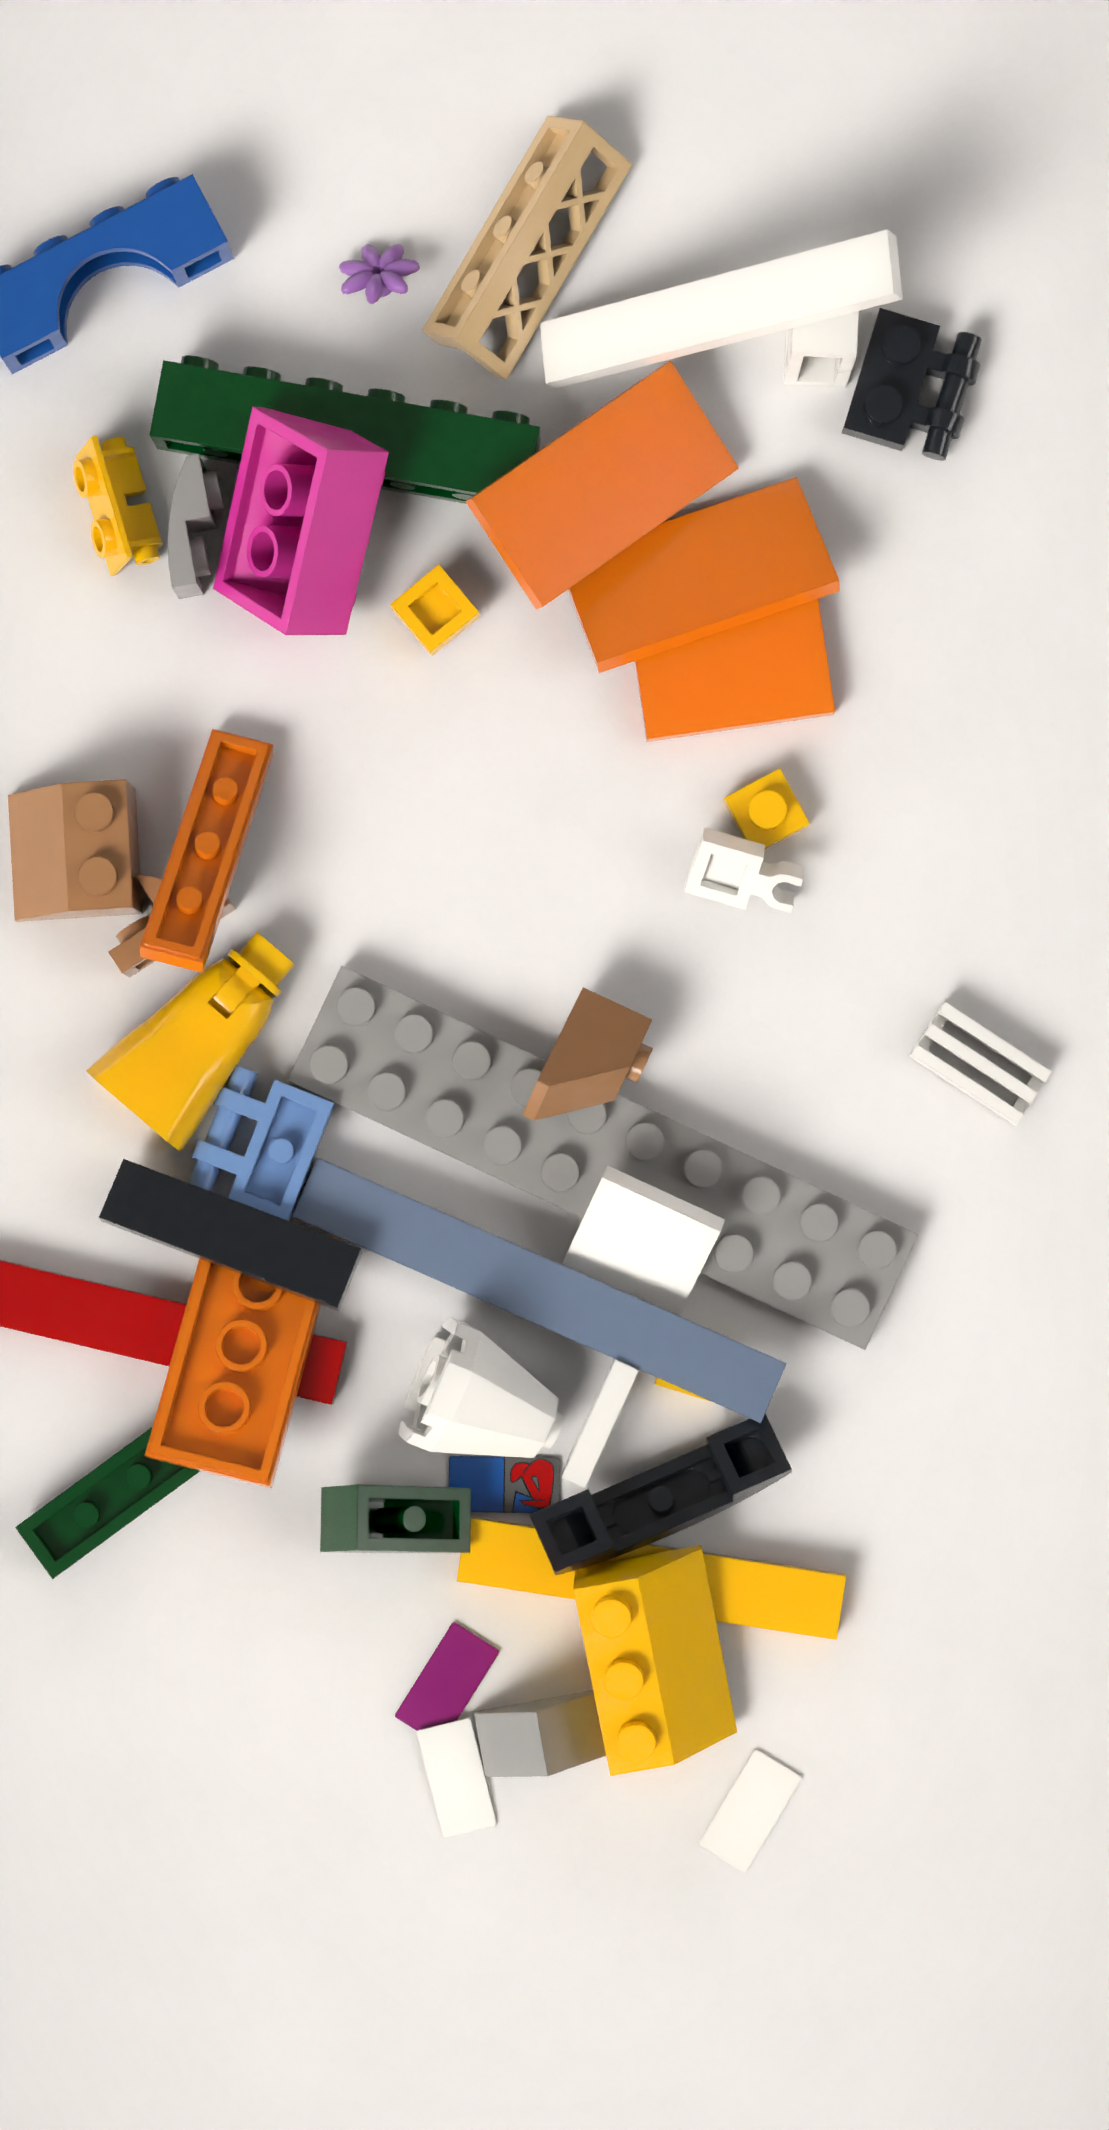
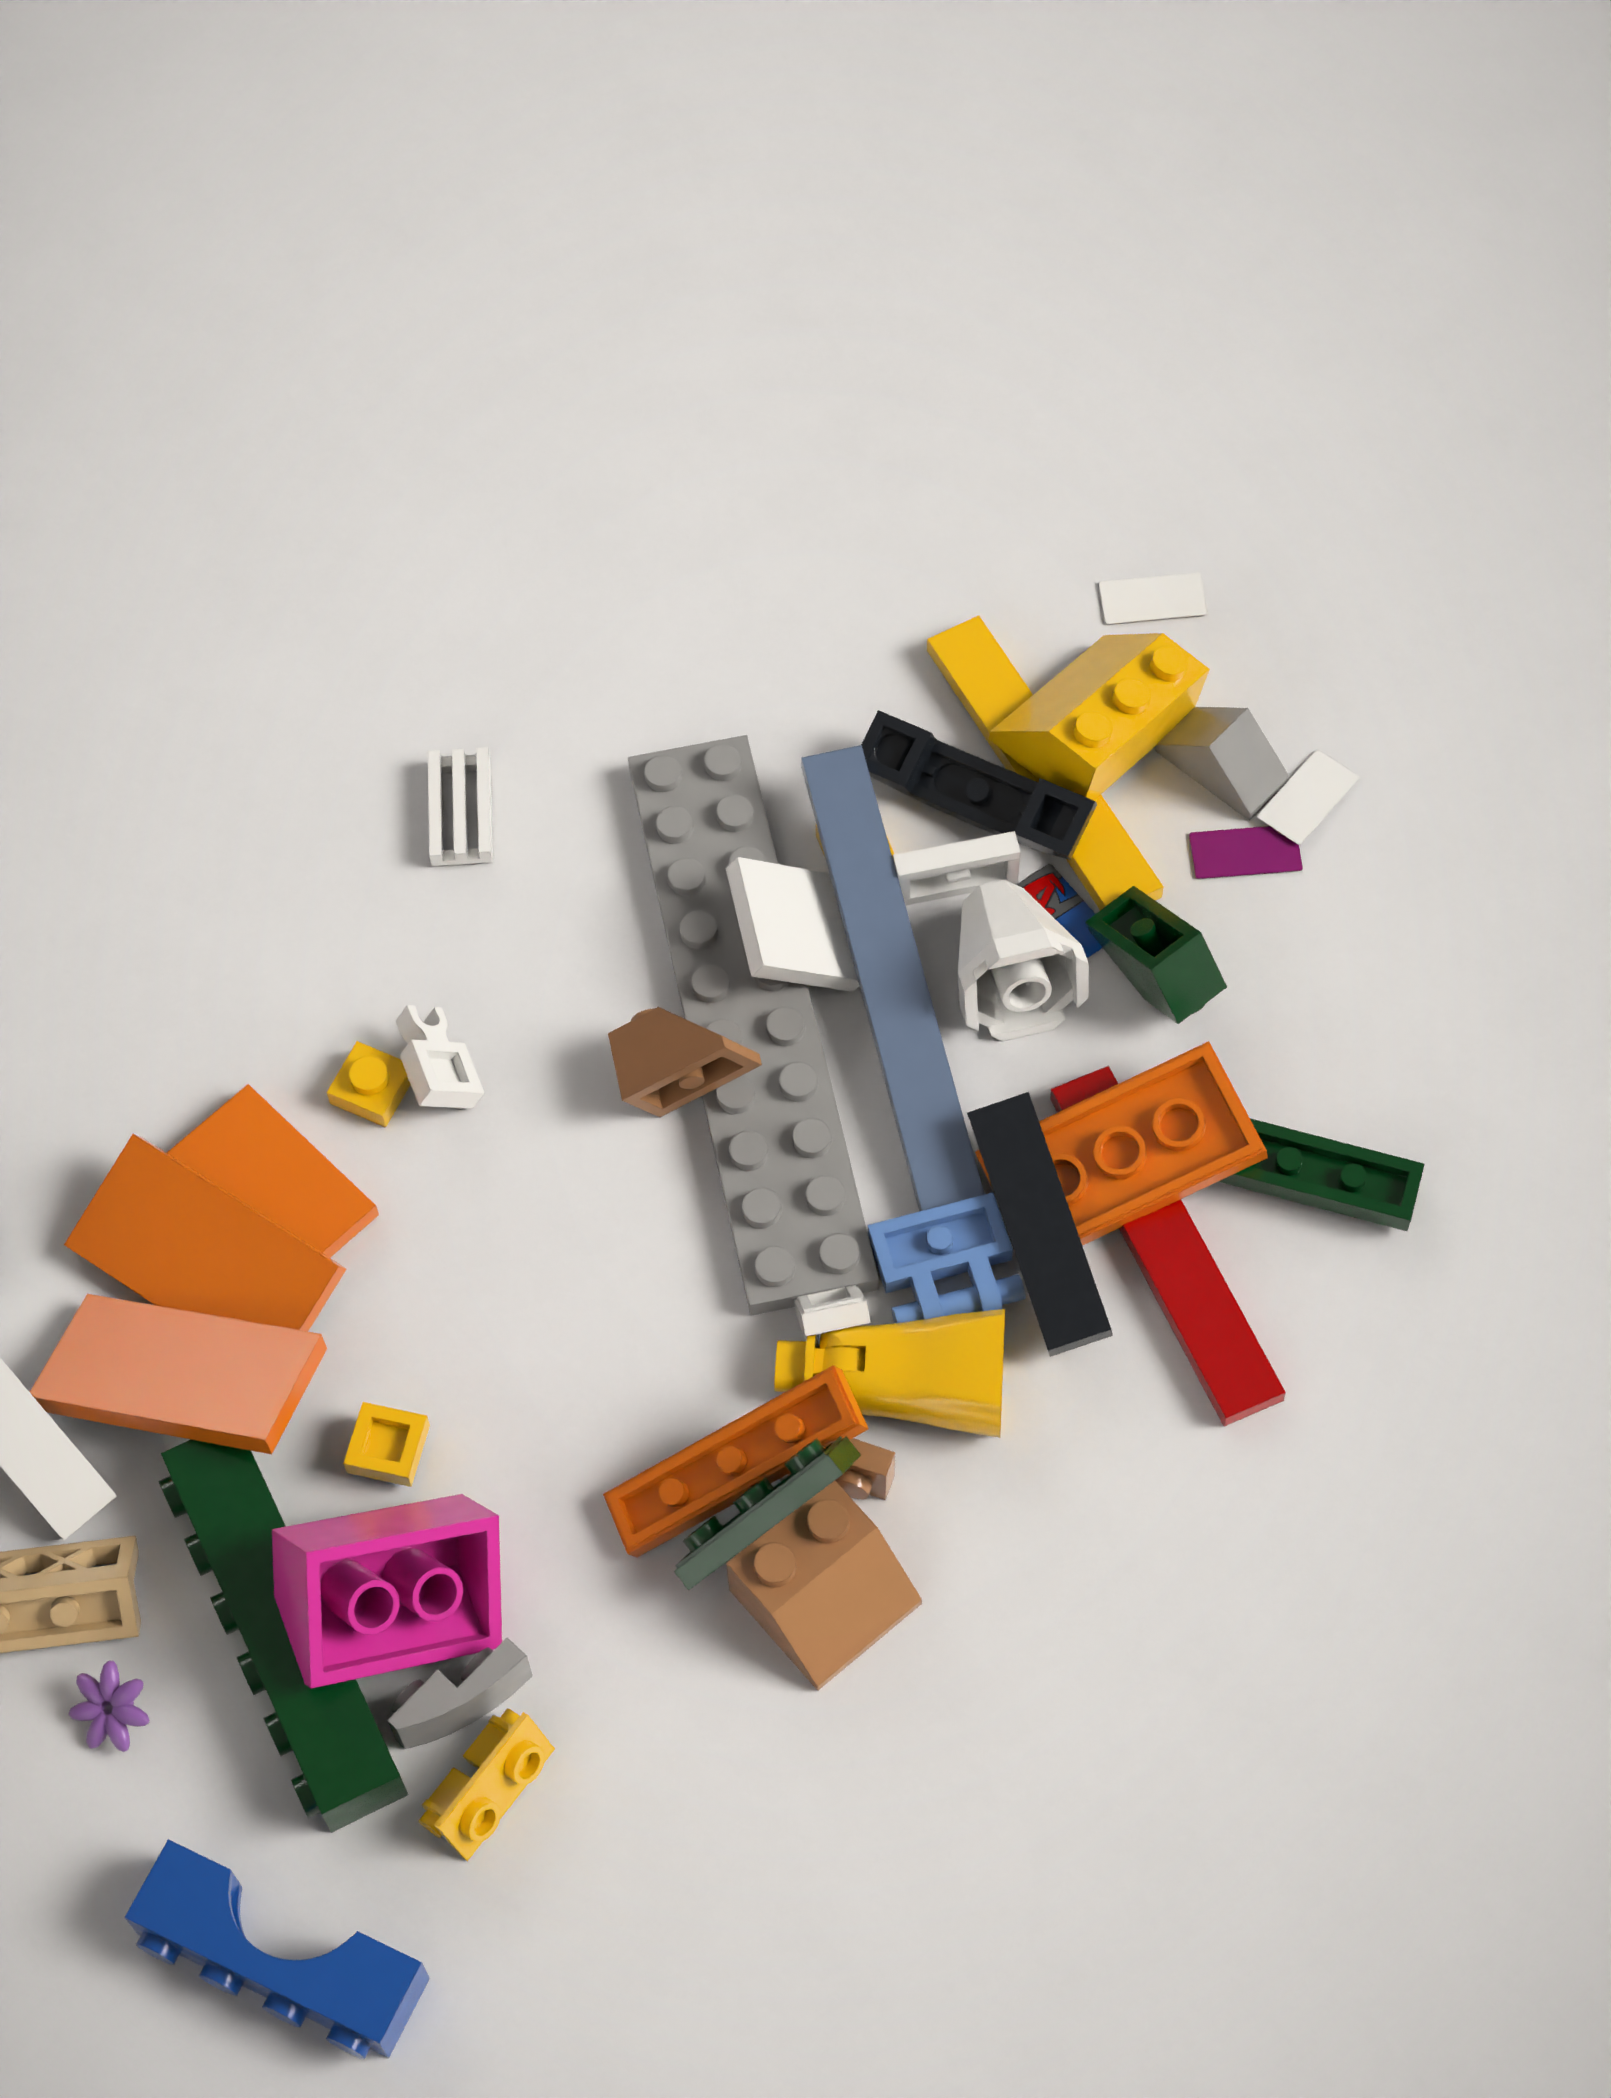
camera: 130 degrees left, 25 degrees down
none -> tile [674,1436,861,1591]
none -> white tile [794,1285,871,1337]

